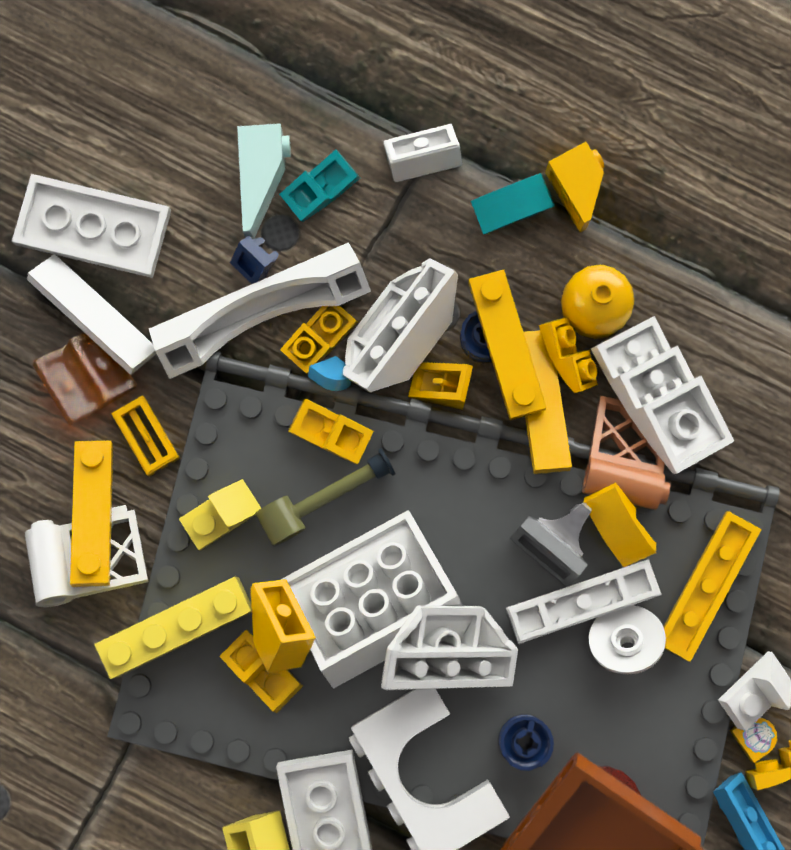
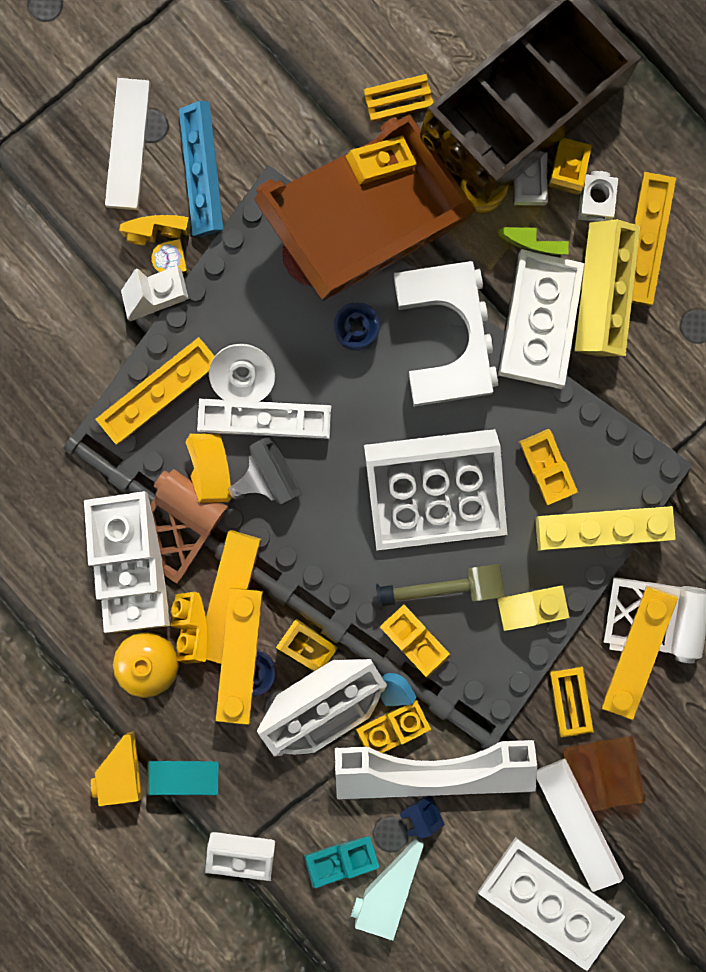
camera: 160 degrees left, 5 degrees up
yellow slope [250,579,316,672] -> none
white wedge [381,605,518,690] -> none

